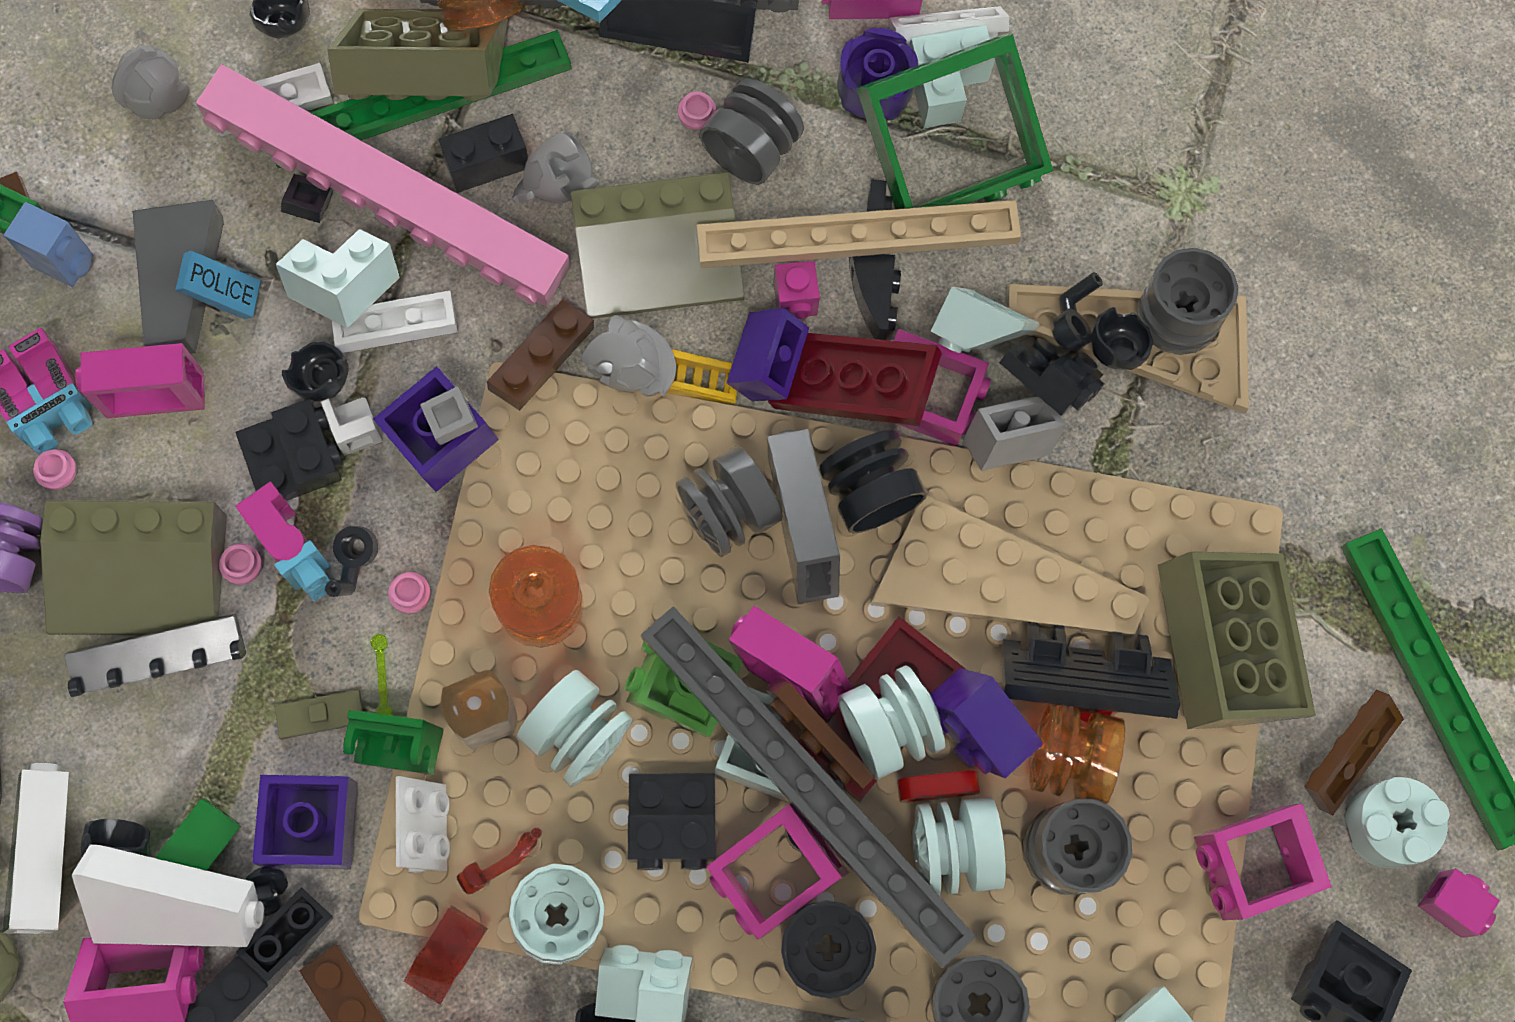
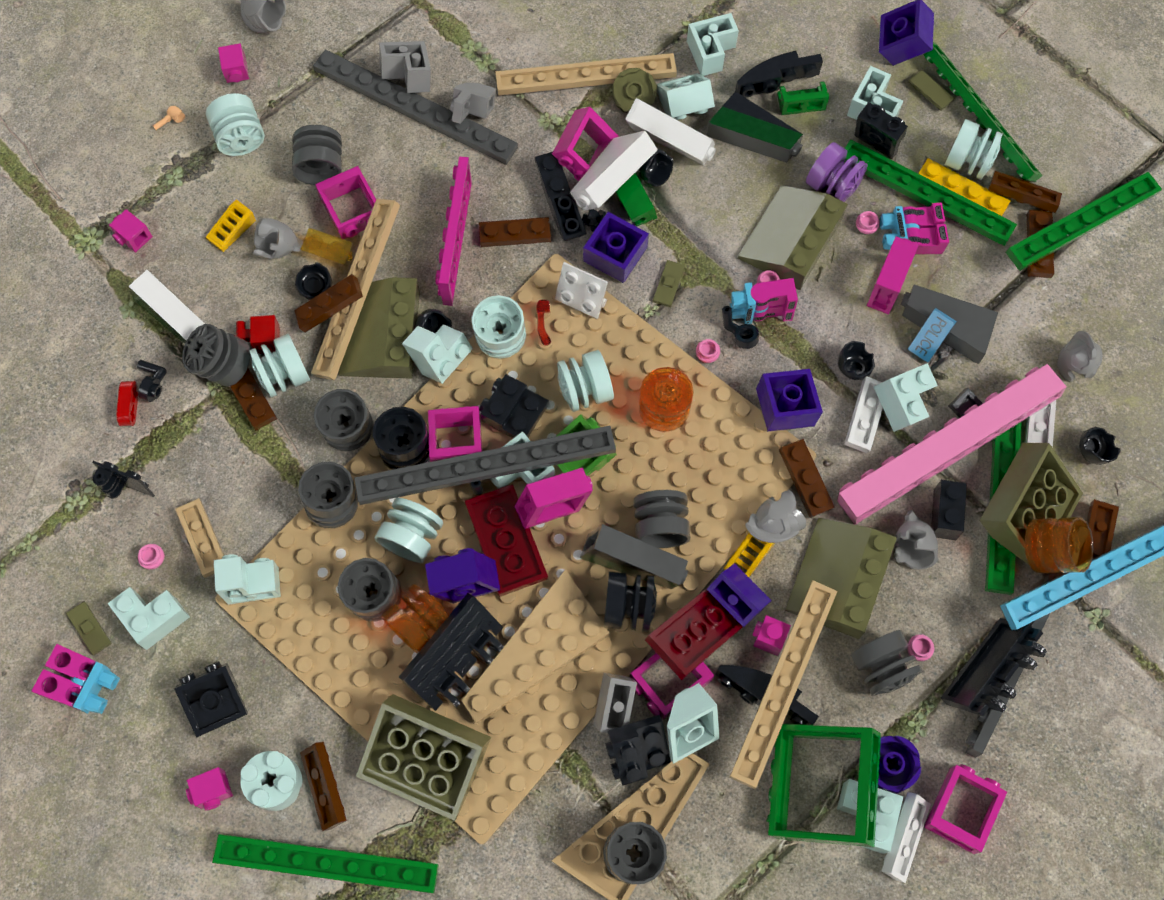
camera: 125 degrees right, 5 degrees down
medium blue brick [3,202,94,287] -> none
hinge [64,613,246,697] -> none
black plate [235,398,344,501] -> none
white panel [321,398,383,456] -> none
green hinge [343,710,444,775] -> none
clear neon green hinge [370,634,393,715] -> none
clear red slope [404,905,488,1005] -> none
light grey plate [420,386,478,445] -> none
clear orange piece [441,669,517,750] -> none
reddish brown plate [765,678,875,789] -> none
light aqua wheel [838,665,945,780] -> none
red beam [897,770,980,803] -> none
black plate [1052,272,1103,352] -> none
black hair [1090,307,1154,370] -> none
dark pink window [1194,803,1332,920] -> none

